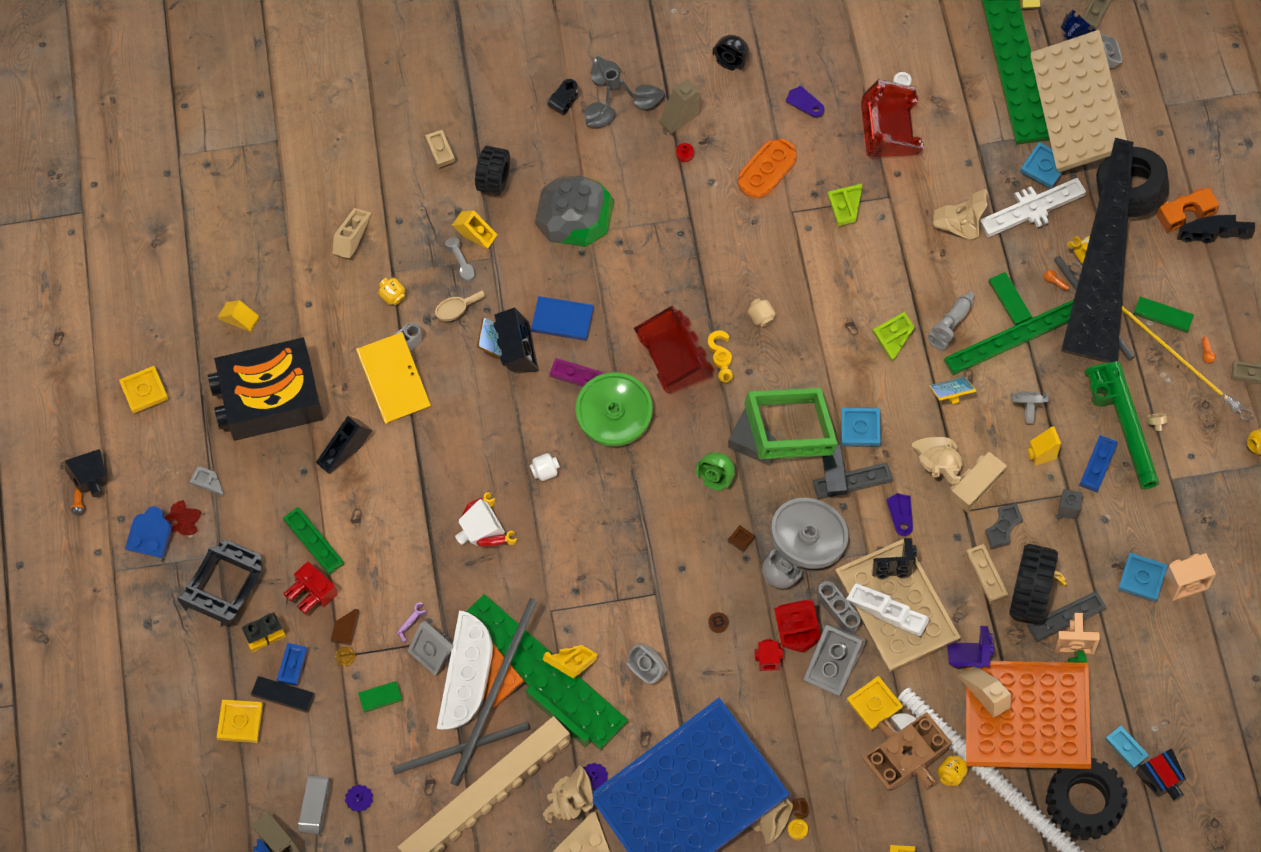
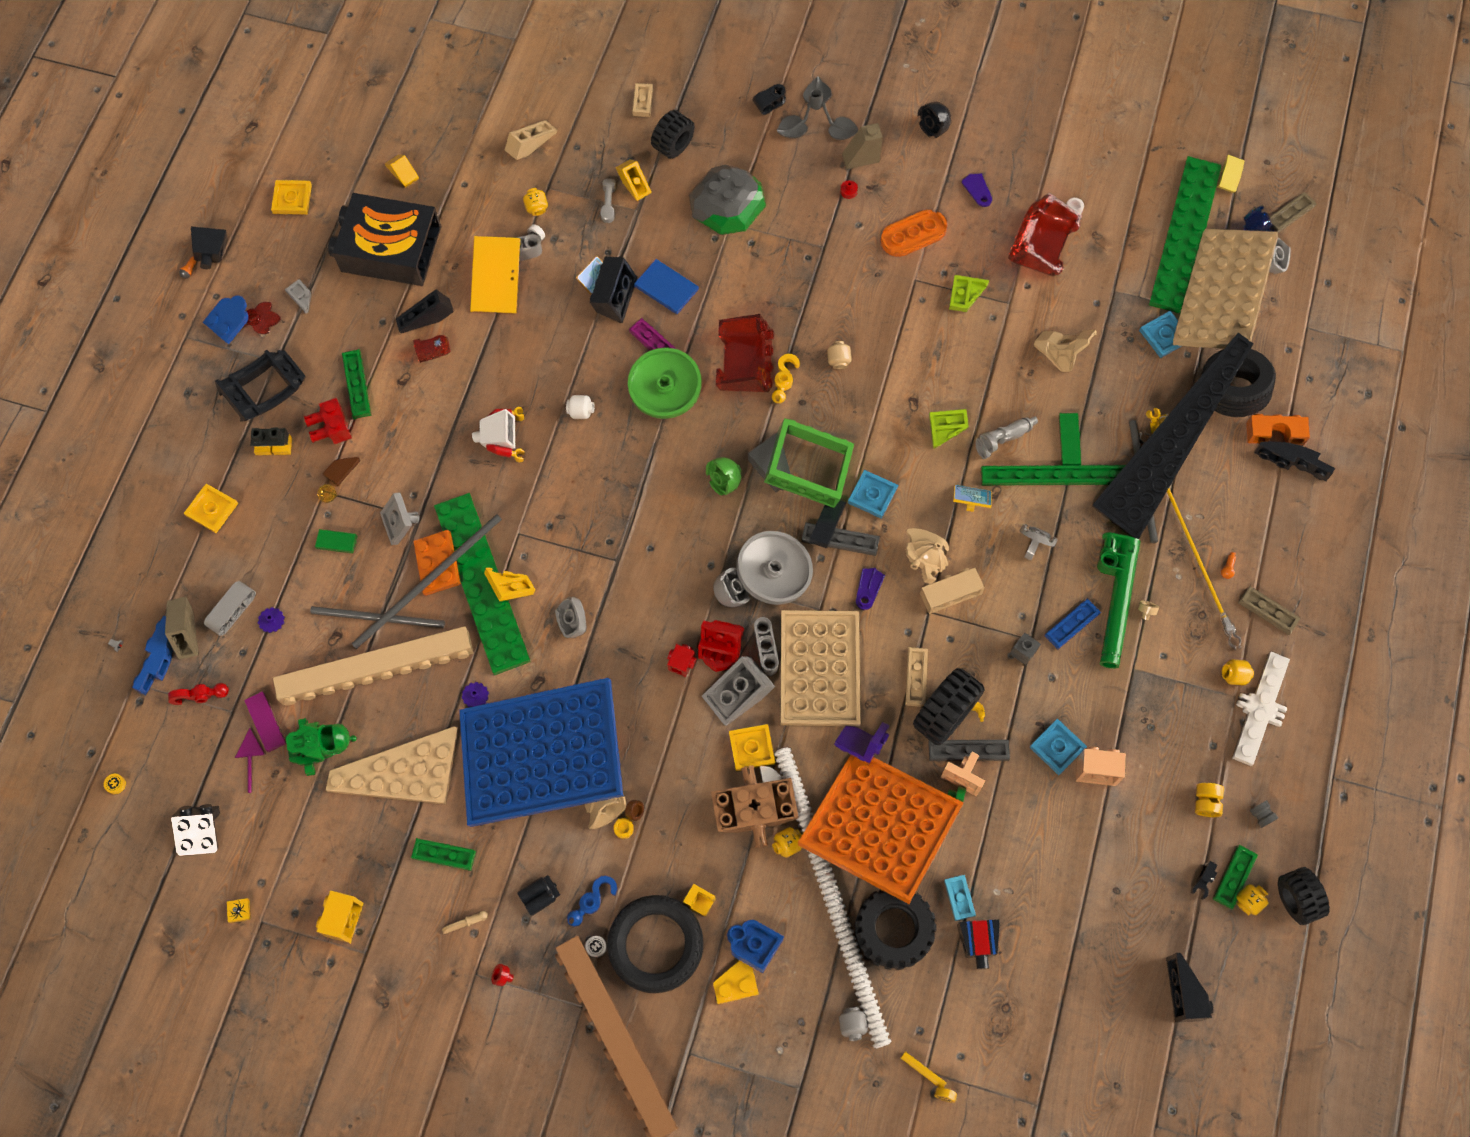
camera: 25 degrees right, 5 degrees up
black tile [251,676,315,713] -> none
blue plate [277,643,308,686] -> none
lavender piece [397,602,426,643] -> none
tan piece [435,291,485,322] -> none
white plate [437,610,493,730] -> none
green tile [526,685,590,748] -> none
tan helmet [543,765,593,824] -> none
reddish brown tile [708,612,728,633] -> none
reddish brown tile [728,525,755,552] -> none
white slope [847,583,929,636] -> none
black bracket [872,538,917,579] -> none
tan slope [958,666,1011,717] -> none
white hinge [979,178,1086,238] -> none
dark grey tile [985,503,1023,550] -> none
yellow slope [1027,426,1061,466] -> none
orange piece [1044,270,1070,291] -> none
green tile [1133,296,1194,333] -> none
none -> clear red leg [413,335,451,363]
none -> white tile [527,224,545,242]

